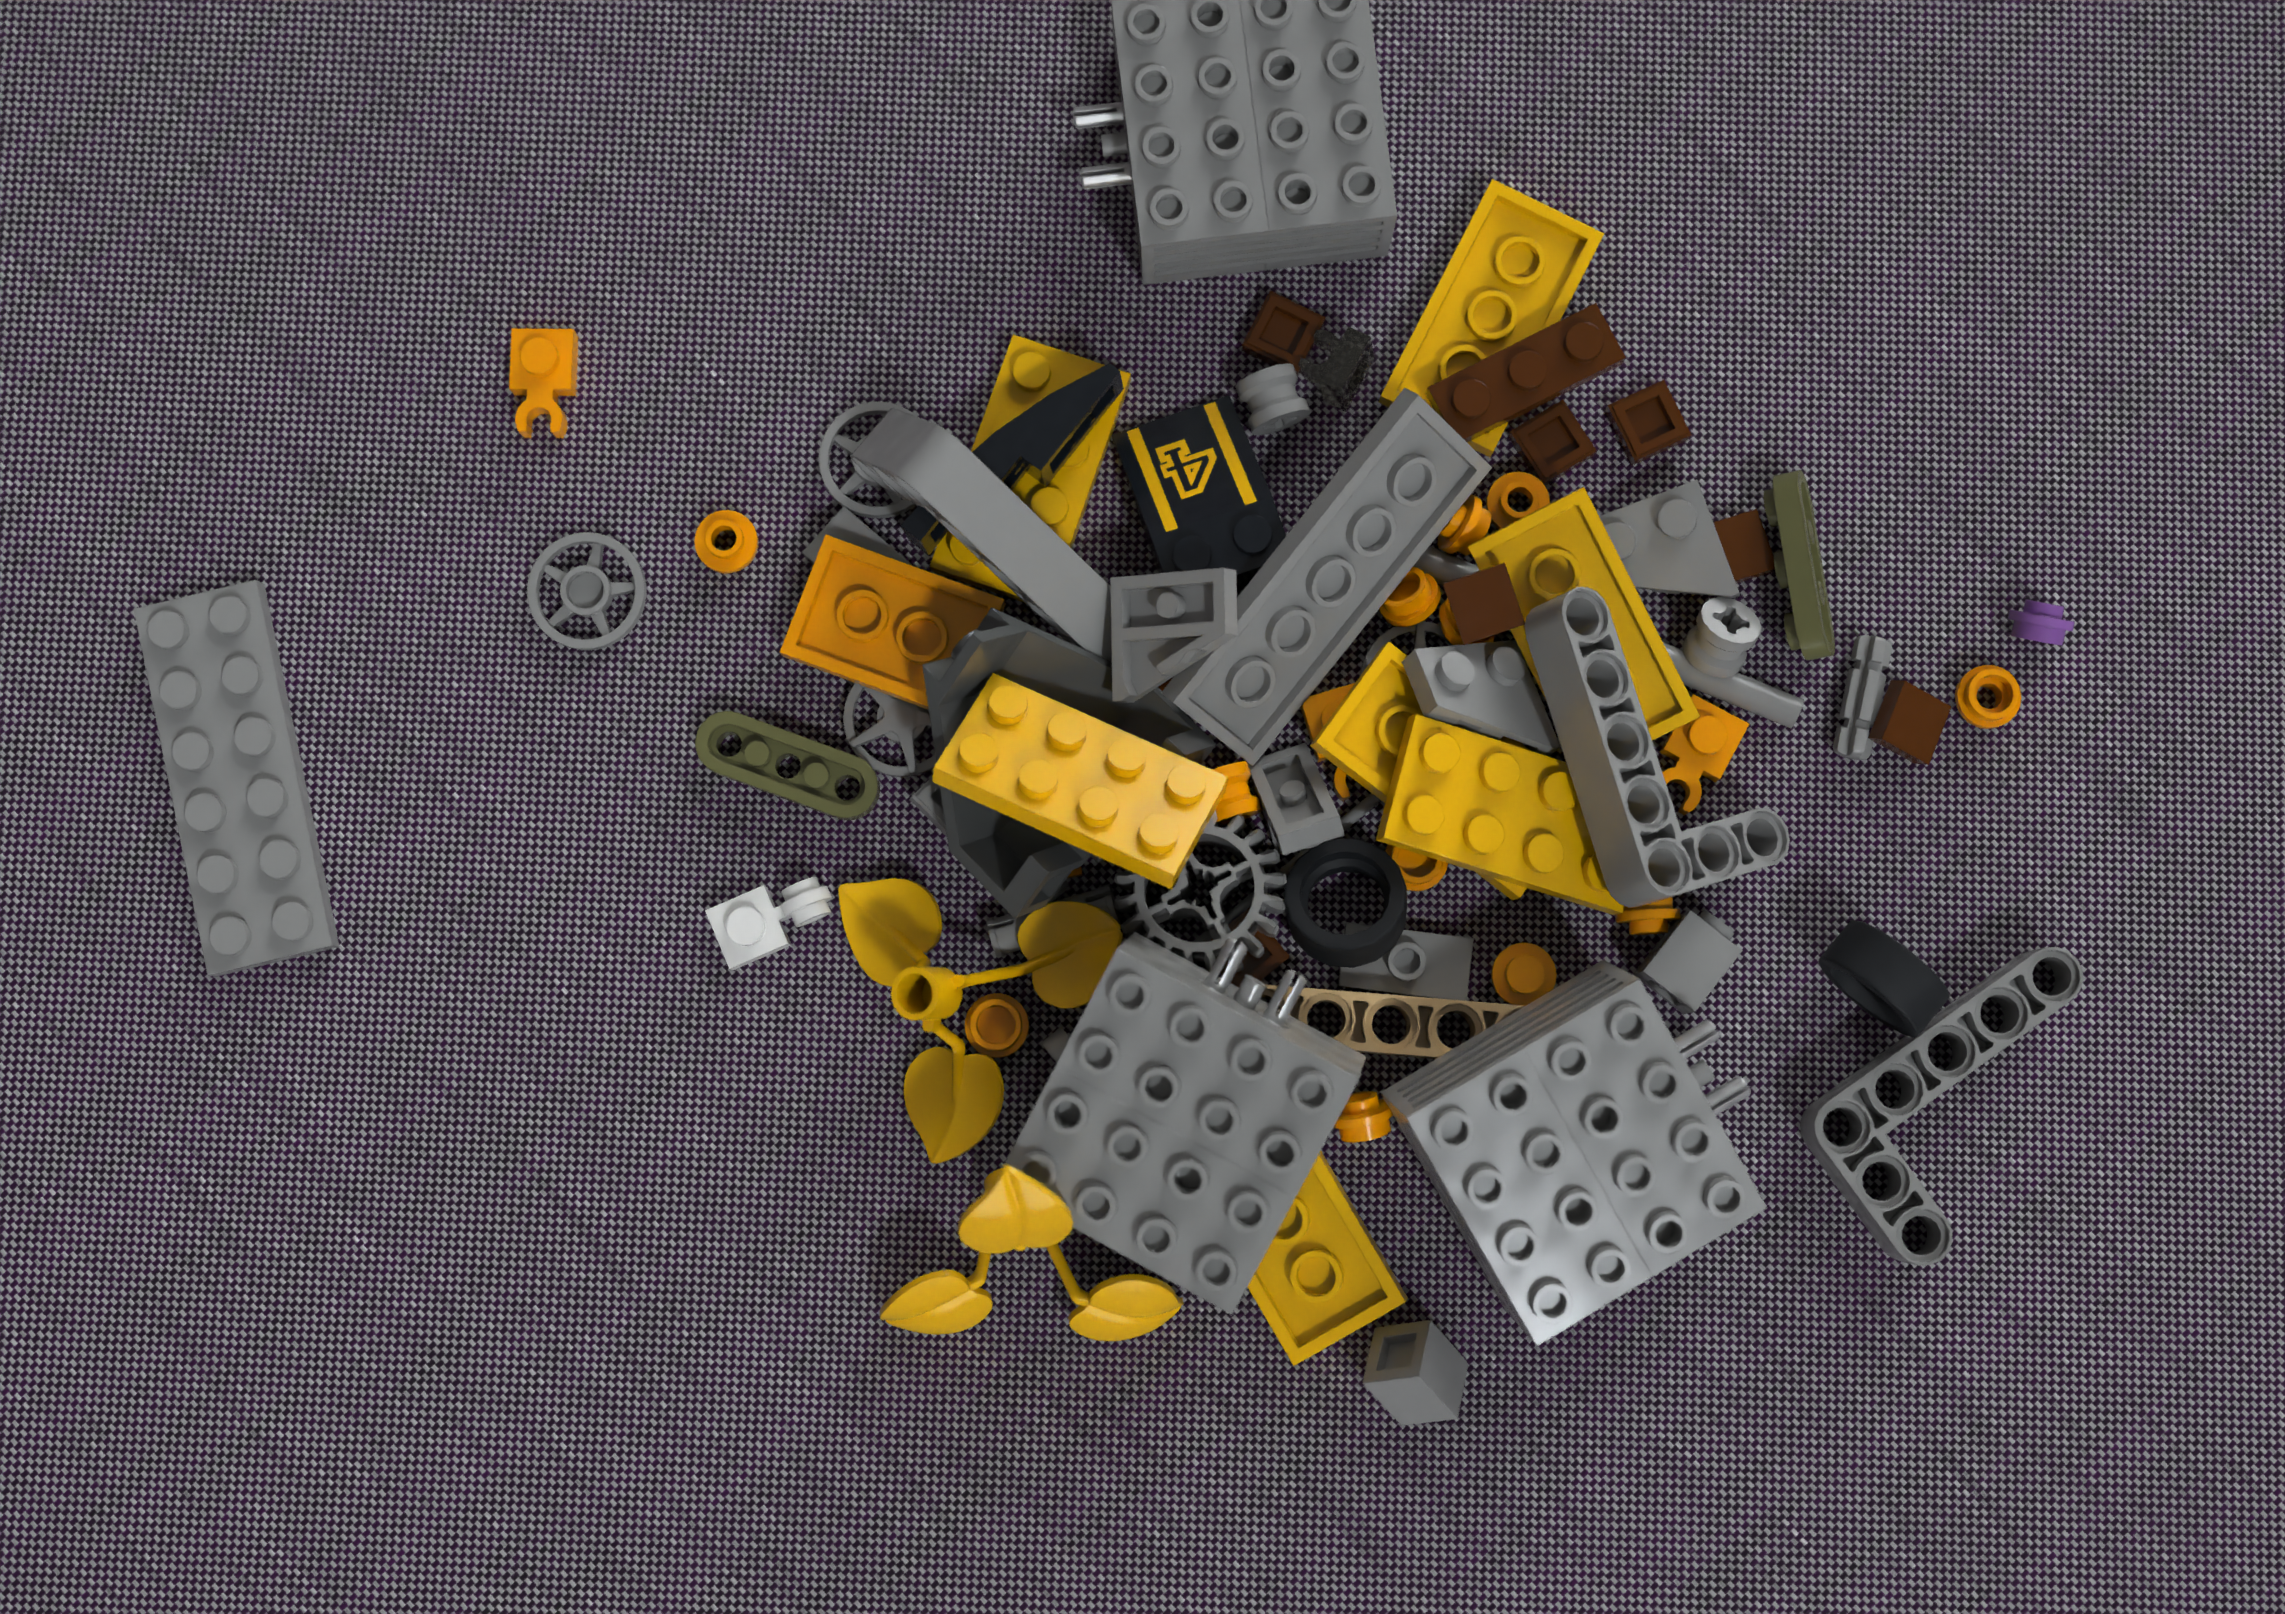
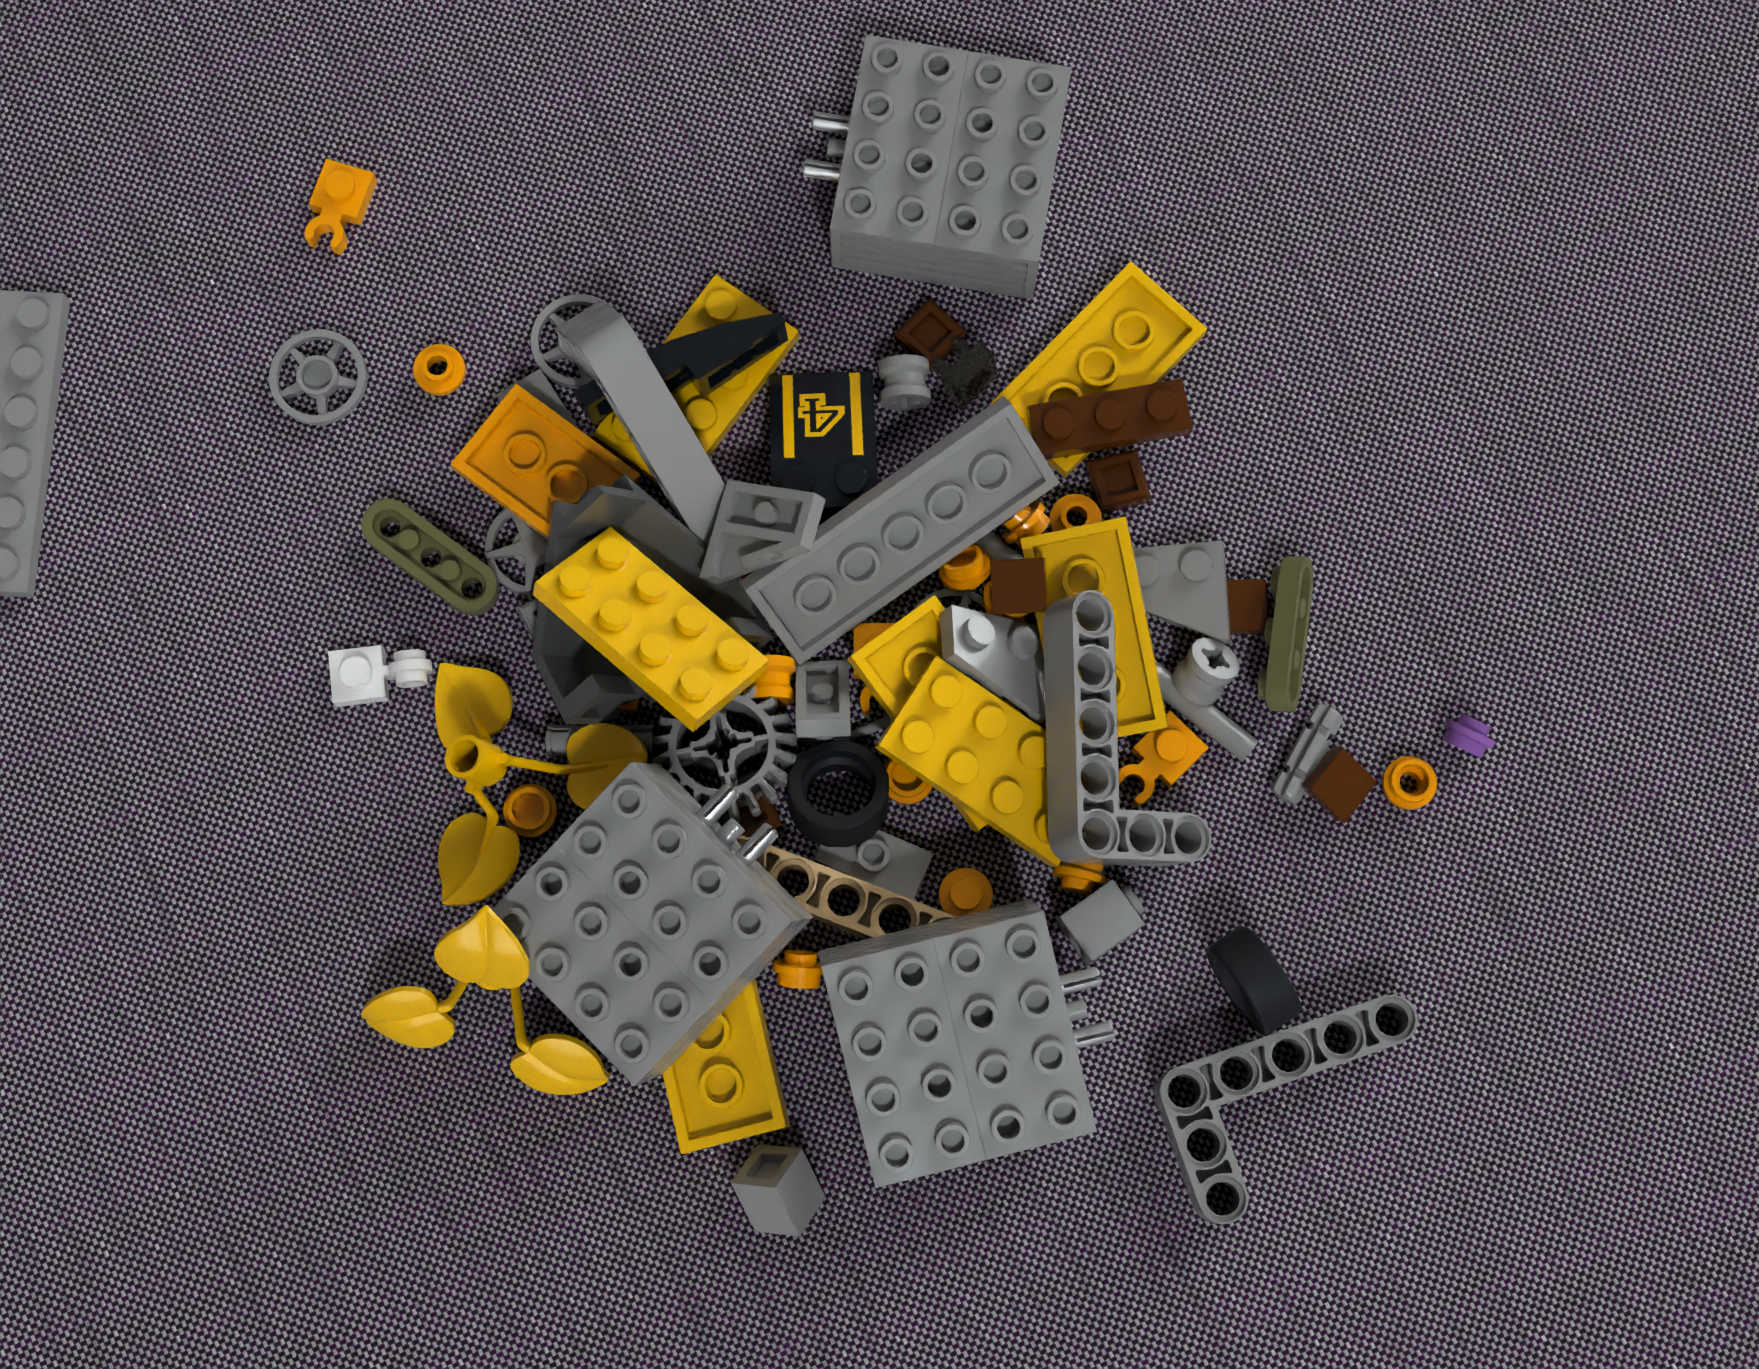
camera: 10 degrees right, 5 degrees down
reddish brown tile [1605,380,1691,466] -> none

